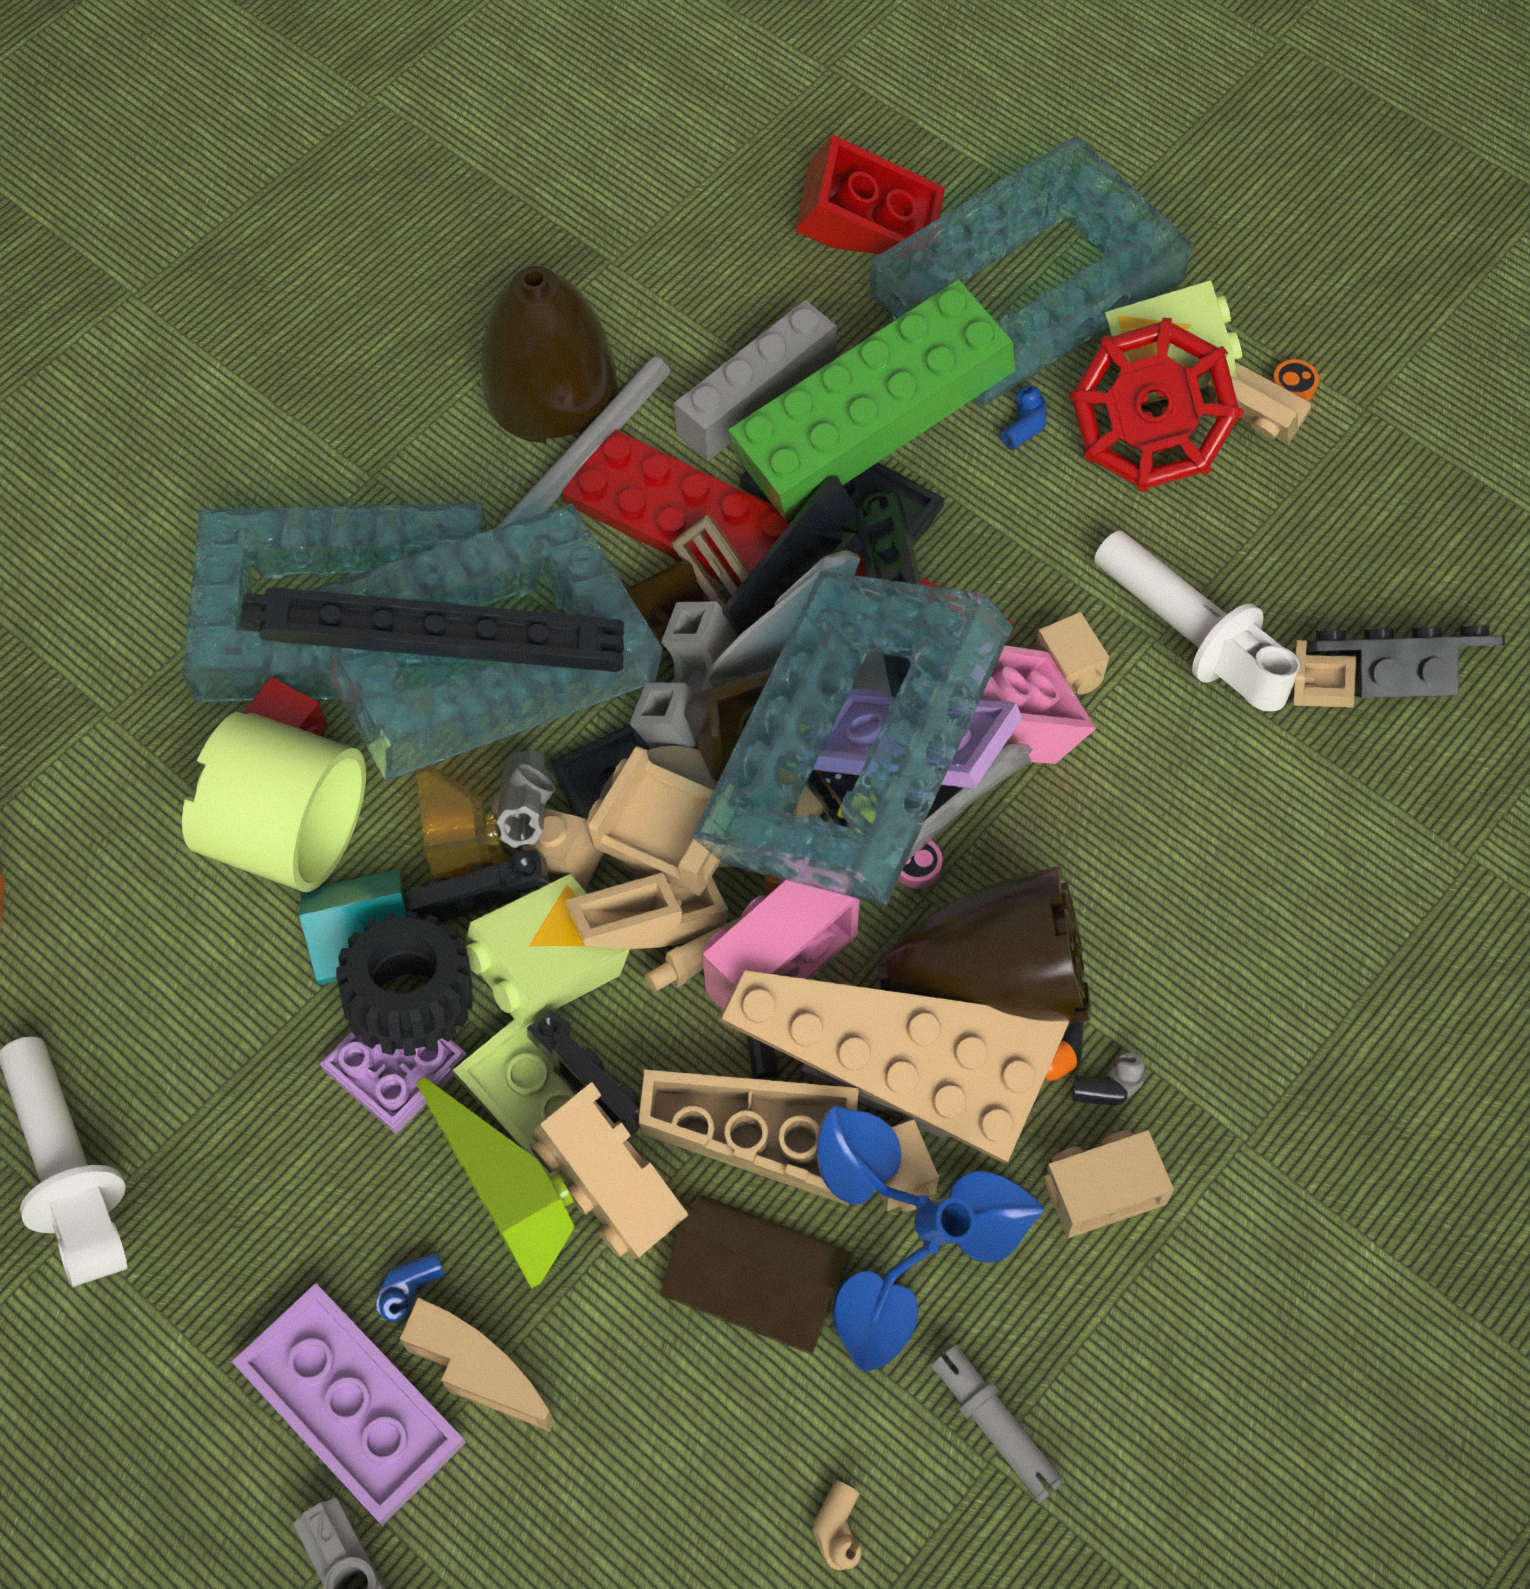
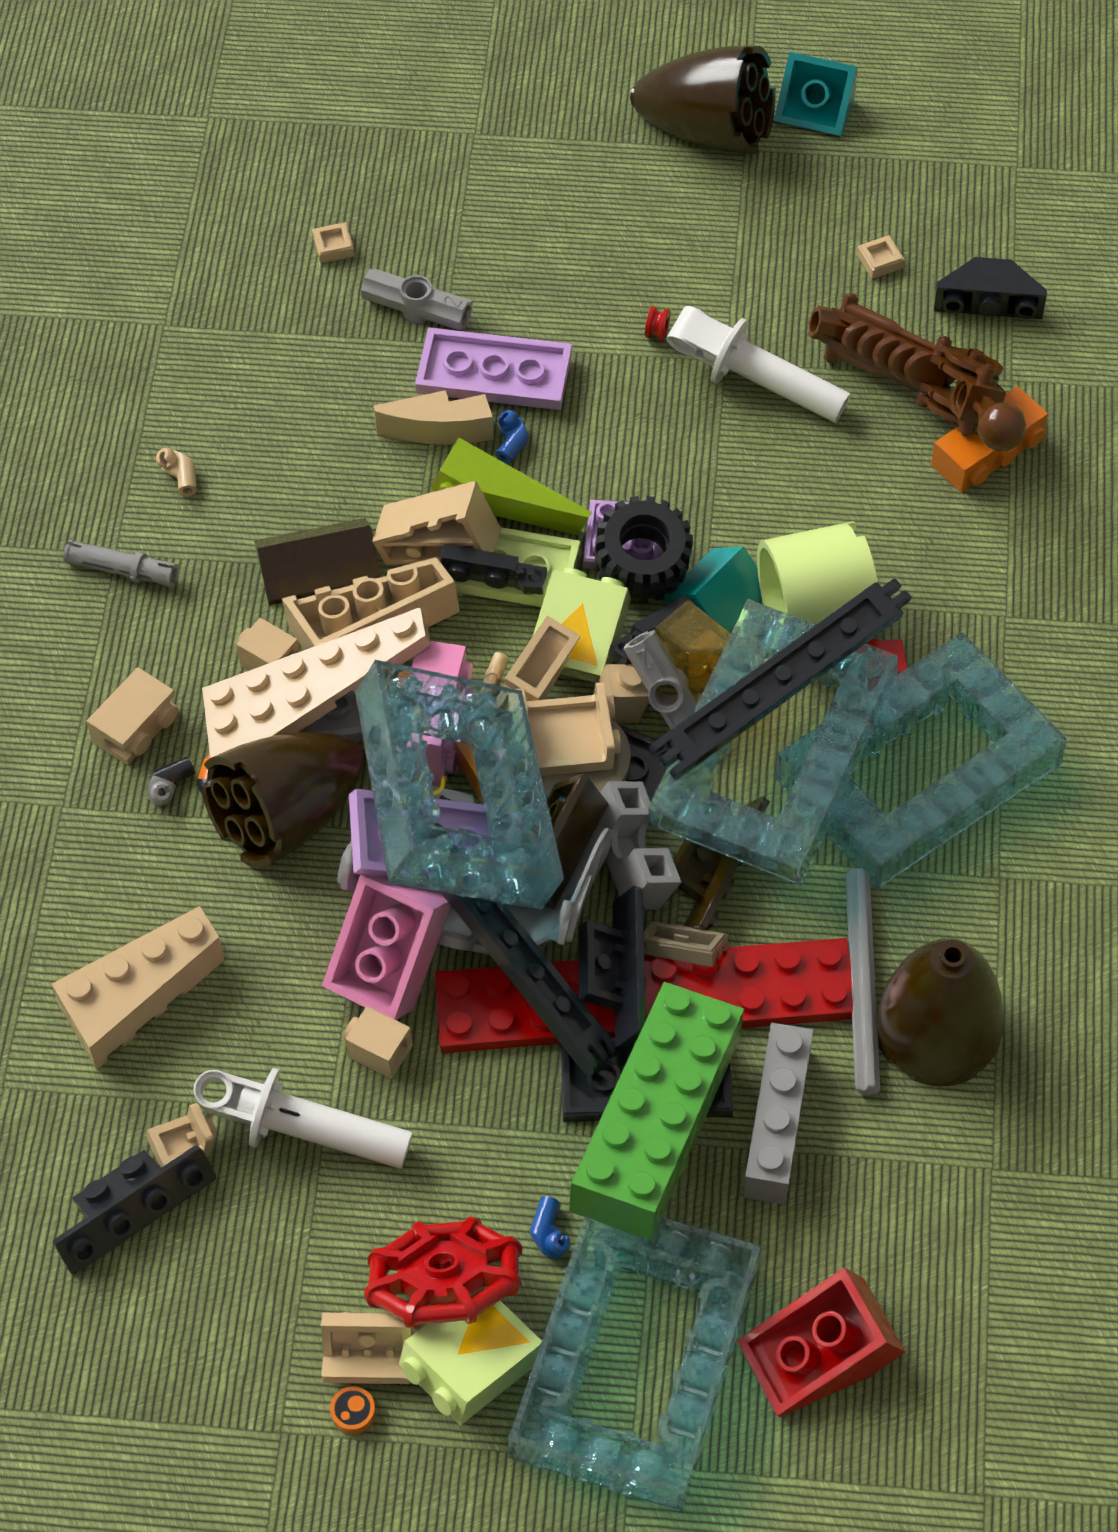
camera: 145 degrees right, 5 degrees down
blue plant [816,1105,1044,1372] -> none
none -> tan wedge [52,906,225,1070]
none -> red bush [644,306,671,342]

